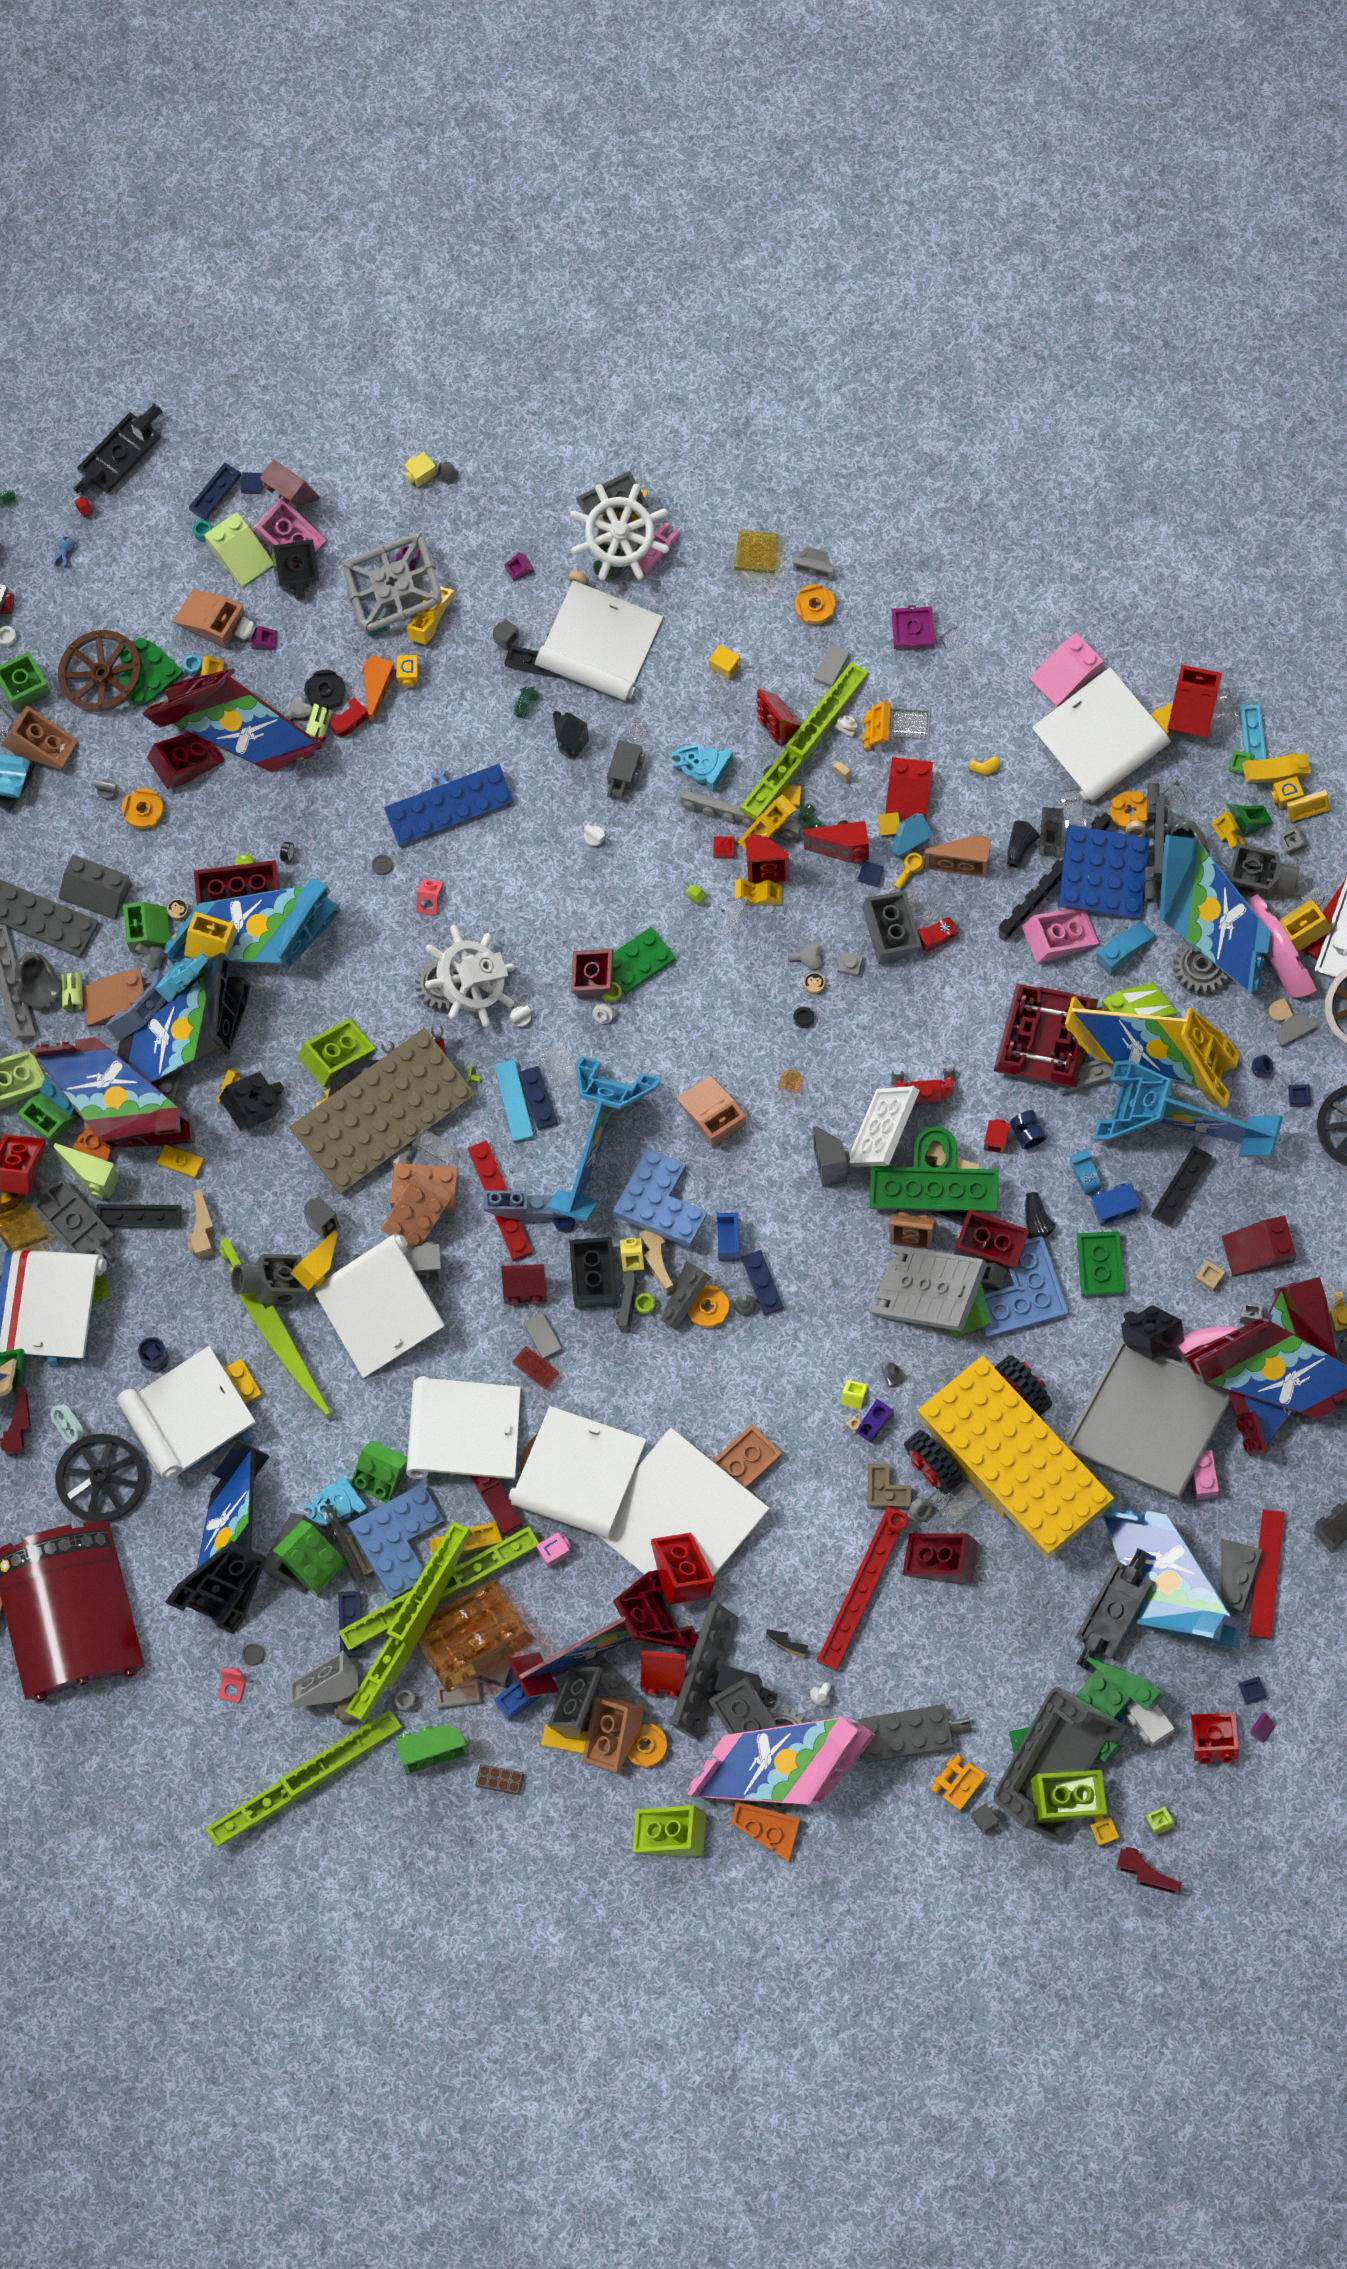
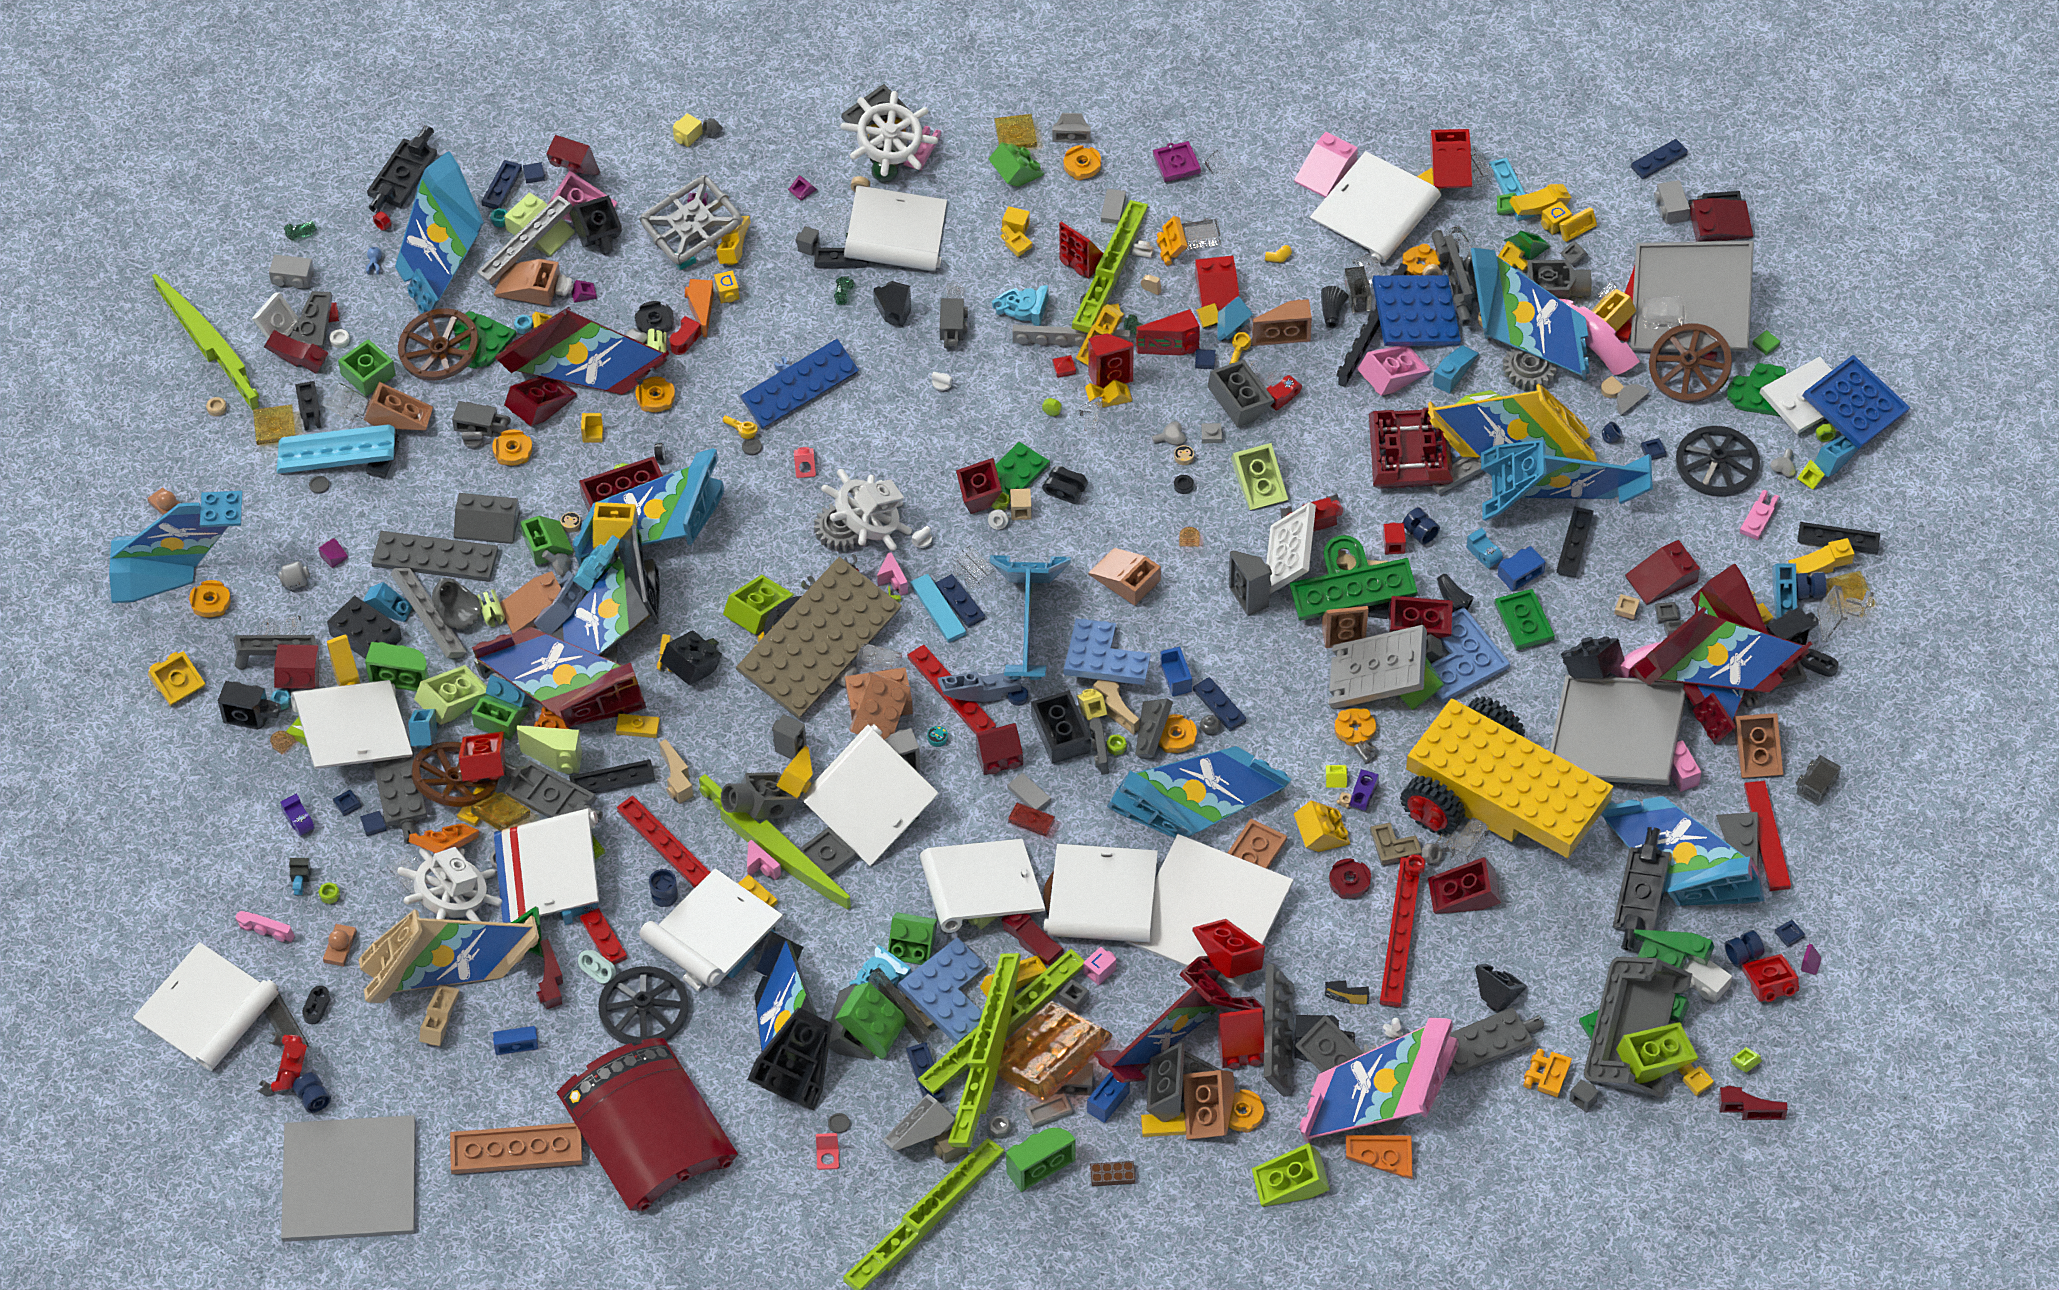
camera: 20 degrees left, 15 degrees down
none -> piece [395,151,484,314]
none -> dark grey brick [452,401,511,437]
none -> light grey plate [477,195,573,285]
none -> red plate [580,908,627,965]
none -> yellow panel [581,413,604,443]
none -> red plate [617,795,711,888]
none -> light orange plate [635,376,675,412]
none -> yellow plate [722,415,758,439]
none -> bright pink slope [747,840,781,880]
none -> dark grey plate [799,827,856,877]
none -> bright pink slope [877,552,908,596]
none -> teal tile [927,726,948,747]
none -> bright green slope [988,142,1044,187]
none -> yellow plate [1000,225,1033,257]
none -> tan brick [1010,489,1031,520]
none -> black brick [1042,466,1088,504]
none -> dark grey plate [1059,979,1089,1013]
none -> piece [1107,746,1291,838]
none -> yellowish green slope [1231,443,1288,510]
none -> yellow slope [1294,800,1350,852]
none -> dark red plate [1329,858,1371,899]
none -> light orange plate [1334,708,1376,746]
none -> black slope [1475,963,1527,1011]
none -> dark grey tile [1655,602,1679,624]
none -> dark blue wheel [1724,930,1765,967]
none -> nougat slope [1733,713,1783,778]

